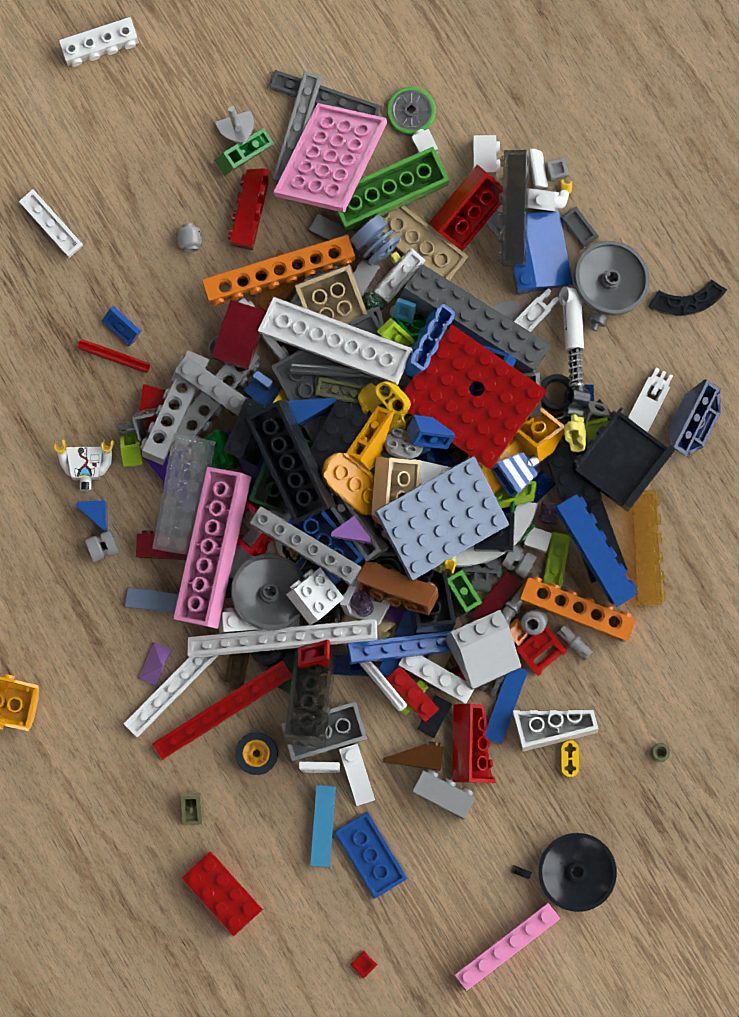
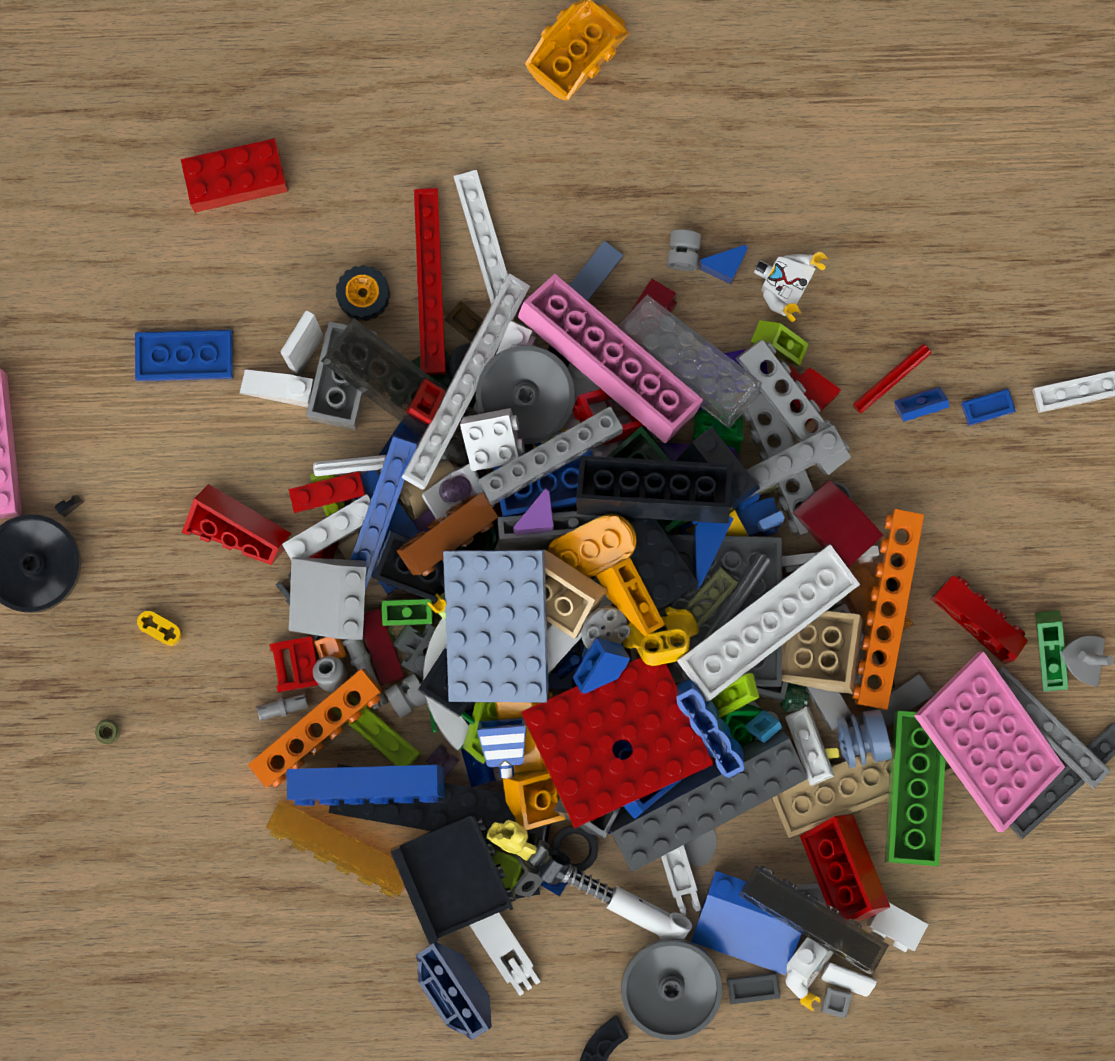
camera: 115 degrees right, 0 degrees up
dark grey bracket [118,408,157,441] -> none
medium lavender slope [139,642,171,685] -> none
light grey head [177,223,202,253] -> none
olive slope [180,793,202,825] -> none
dark azure slope [310,785,336,868] -> none
red tile [350,951,378,979] -> none
reddish brown slope [383,741,444,771] -> none
flat silver wheel [387,87,436,135] -> none
white brick [411,129,438,154] -> none
light grey brick [412,769,475,819] -> none
black tile [417,695,452,738] -> none
blue tile [485,668,528,744] -> none
white wedge [513,710,598,752] -> none
white brick [522,528,552,553] -> none
dark grey tile [588,312,608,331] -> none
none -> blue tile [961,389,1016,426]

